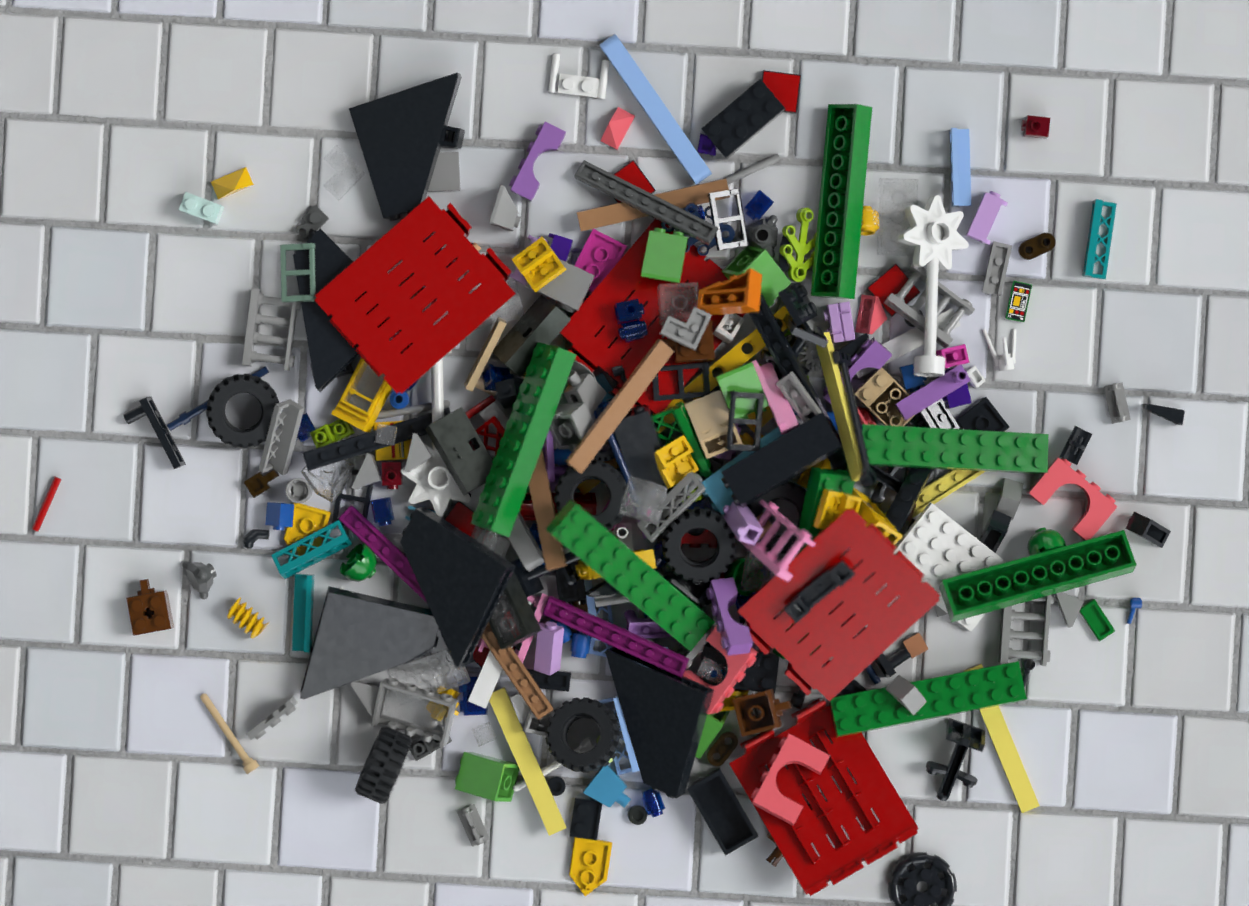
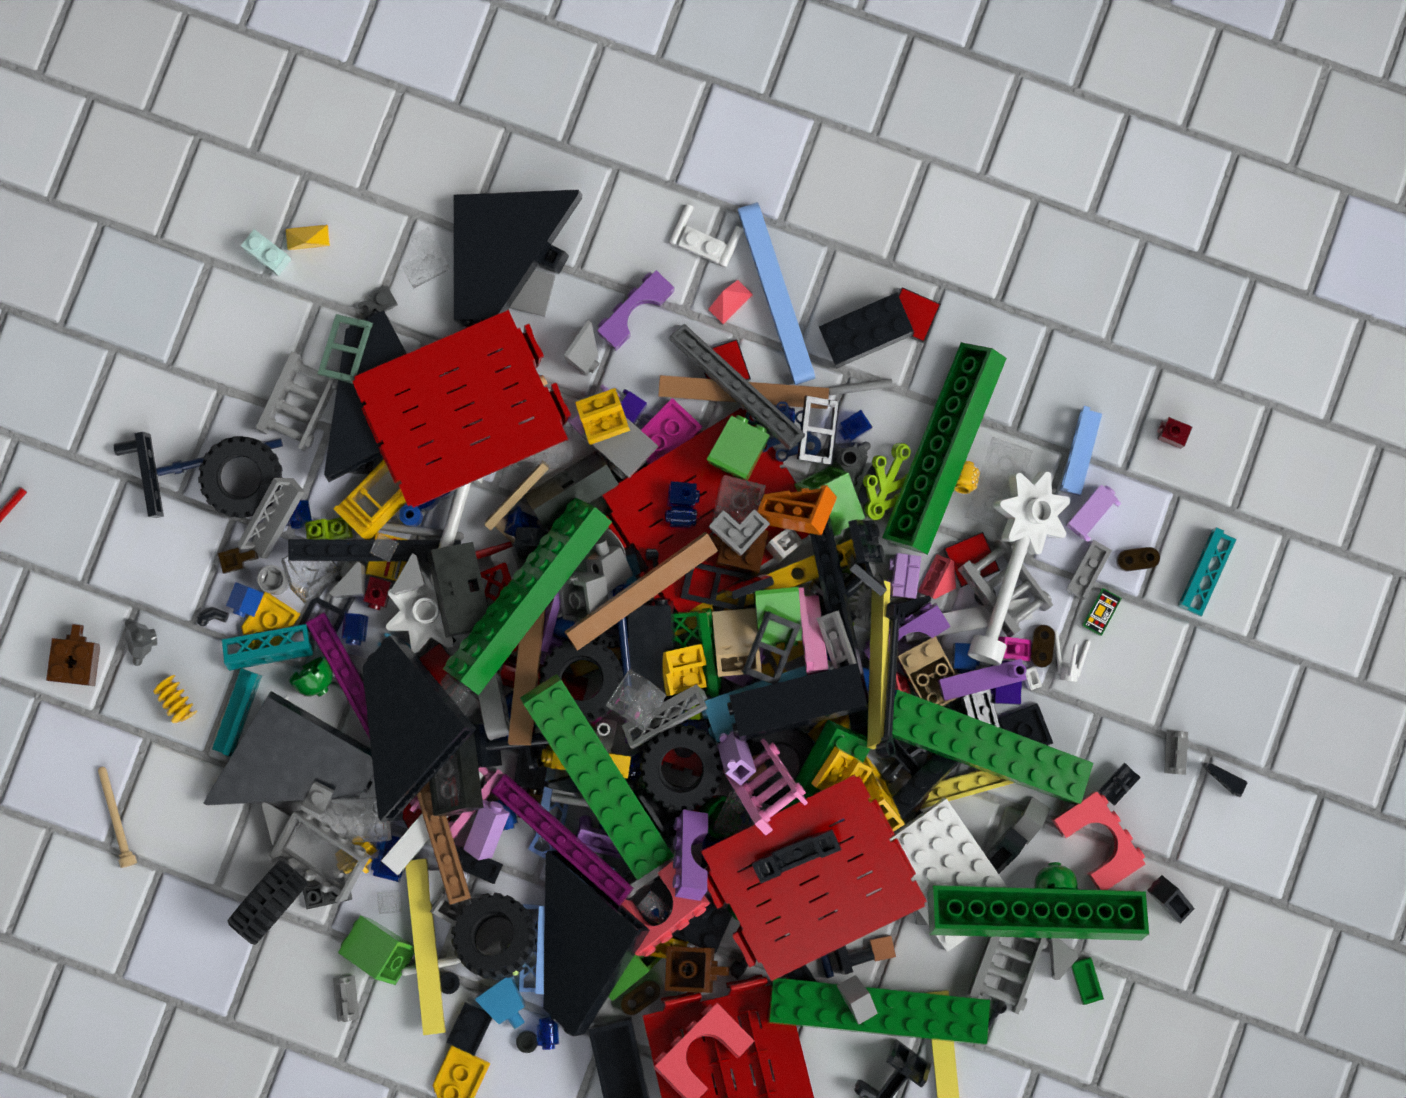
camera: 20 degrees right, 5 degrees down
light grey wing [246,697,298,740] -> none
blue brick [570,630,592,658] -> none
dark purple tile [697,133,716,156] -> none
blue hand [1126,598,1142,624] -> none
none -> light grey bracket [300,781,334,818]
none -> black tile [723,574,774,599]
none -> dark brown plate [1031,625,1055,668]

